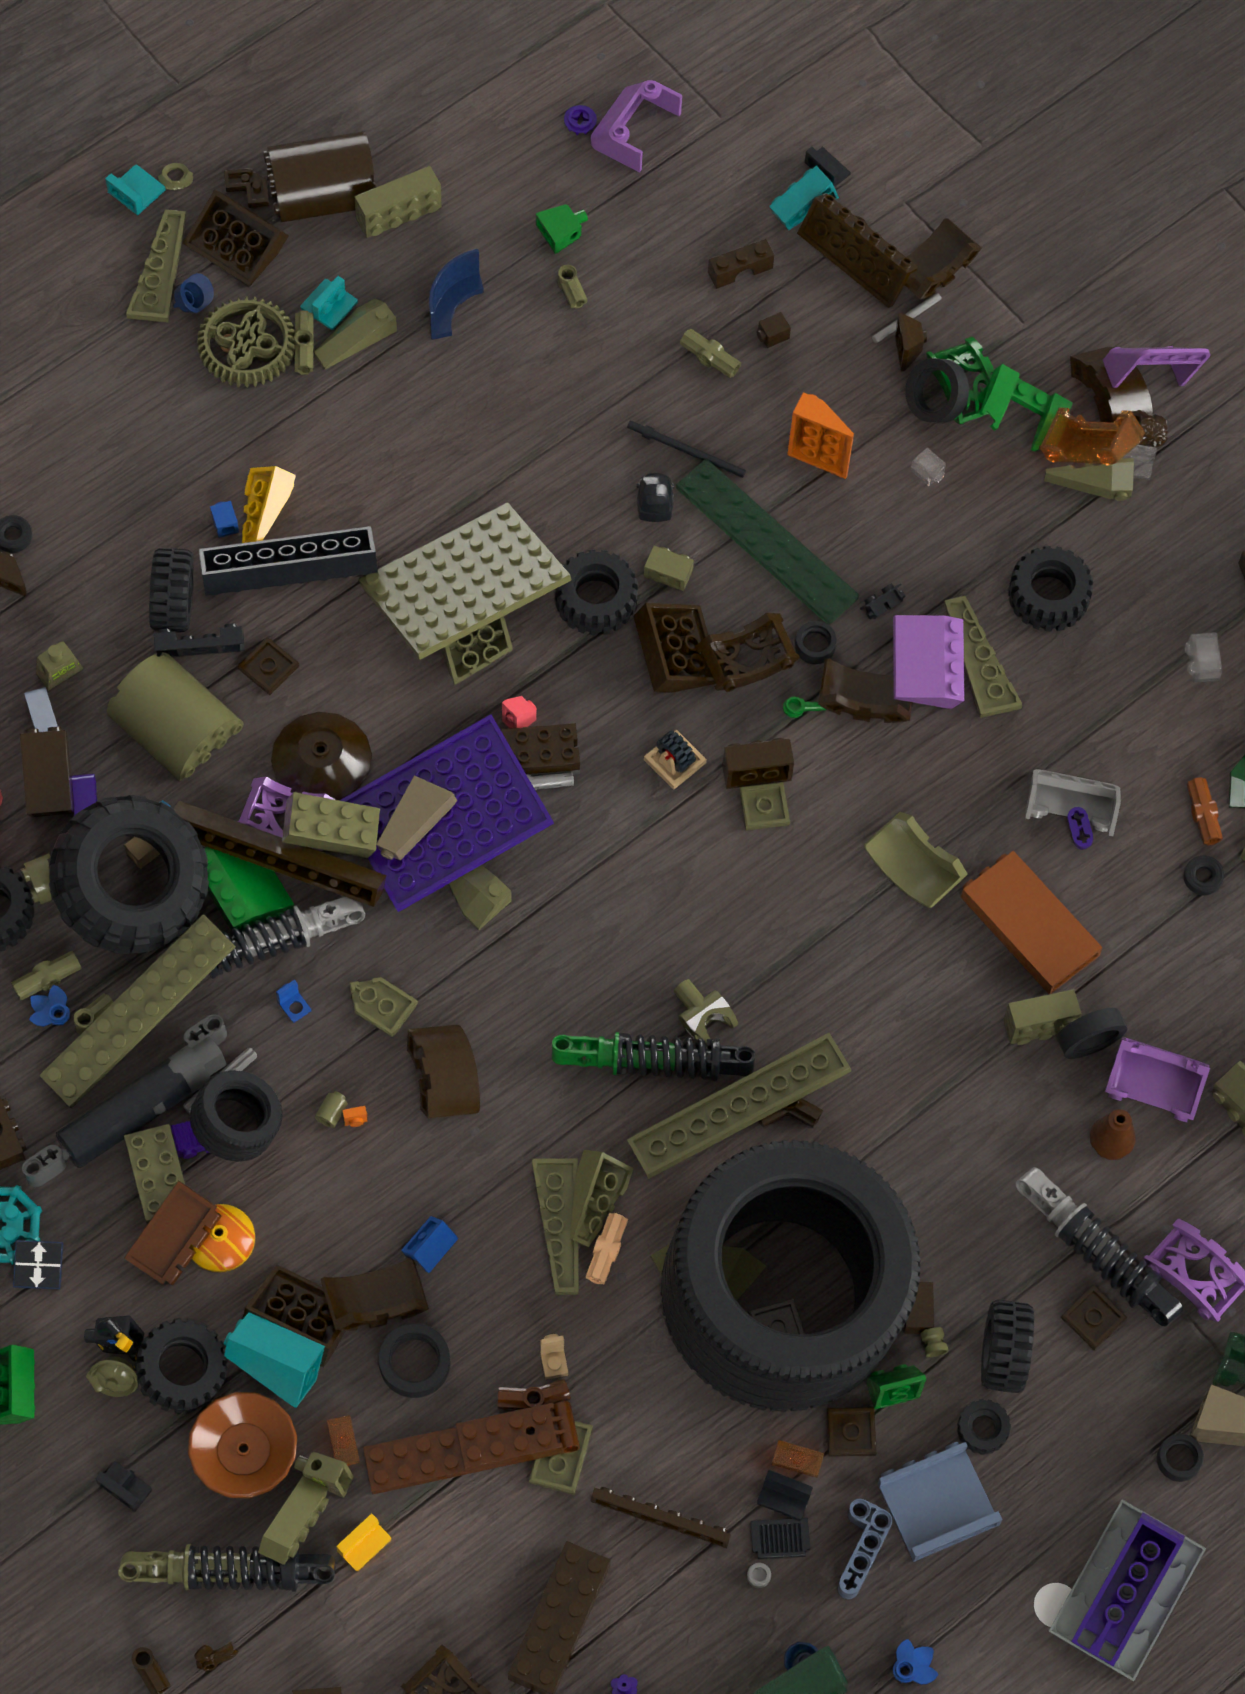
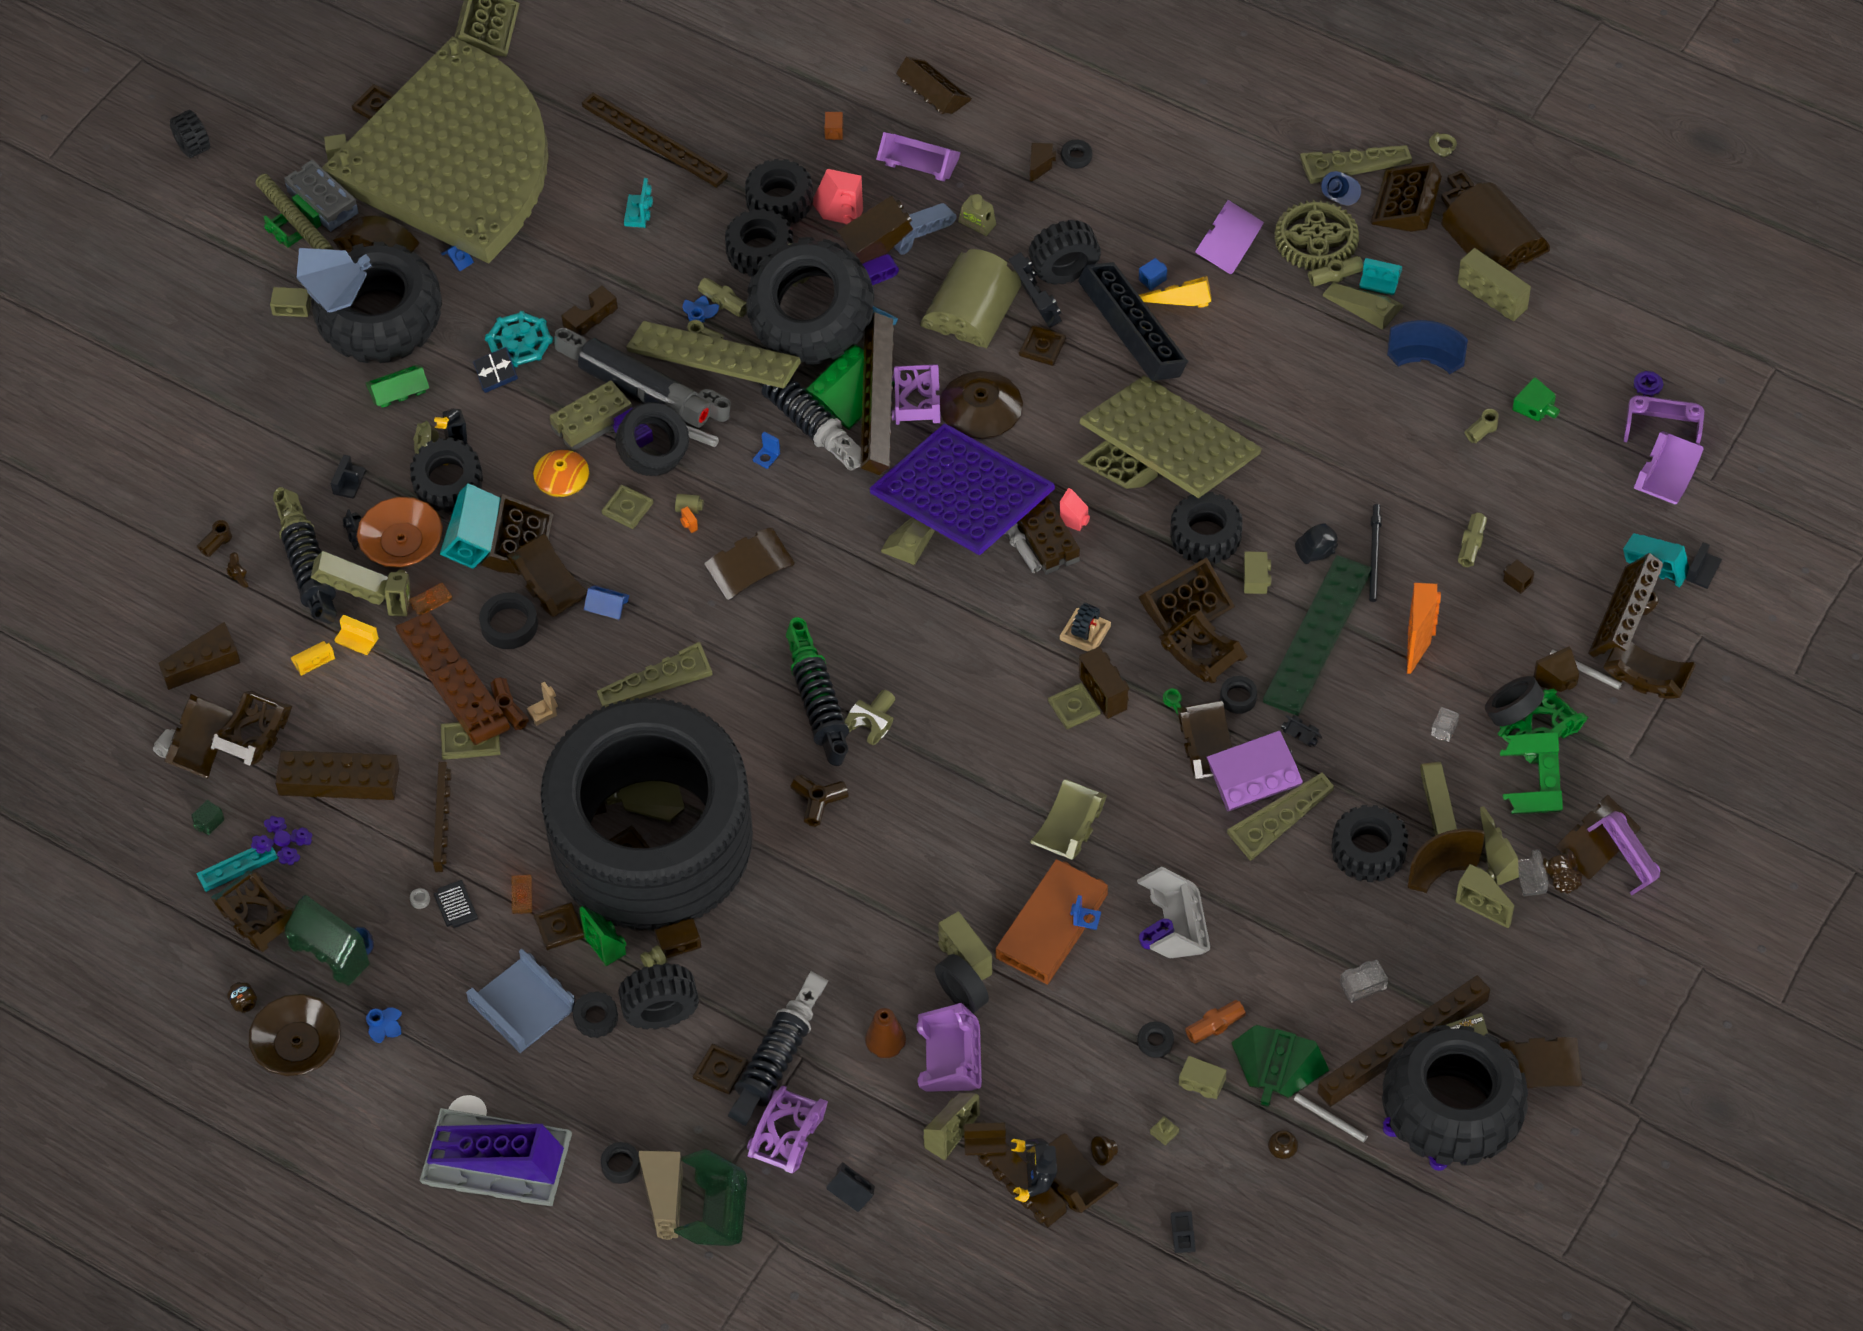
camera: 75 degrees right, 10 degrees down
teal bracket [105,165,166,216] -> none
reddish brown hinge [124,1180,222,1285] -> none
olive brick [282,792,380,858] -> none
olive tile [350,977,418,1037] -> none
dark tan slope [376,775,457,861] -> none
olive wedge [570,1150,634,1247] -> none
olive plate [627,1033,851,1179] -> none
dark brown arch [708,239,775,289] -> none
black panel [757,1470,813,1521] -> none
sand blue beam [838,1499,892,1599] -> none
clear orange windscreen [1040,408,1145,465] -> none
none -> yellow panel [291,641,335,676]
none -> black hinge [343,509,361,550]
none -> olive tile [602,485,653,529]
none -> blue bracket [1070,895,1101,930]
none -> medium lavender panel [1195,200,1264,274]
none -> dark brown panel [1408,829,1485,893]
none -> olive beam [1420,762,1457,836]
none -> olive slope [1456,864,1514,929]
none -> medium lavender panel [1634,431,1704,504]

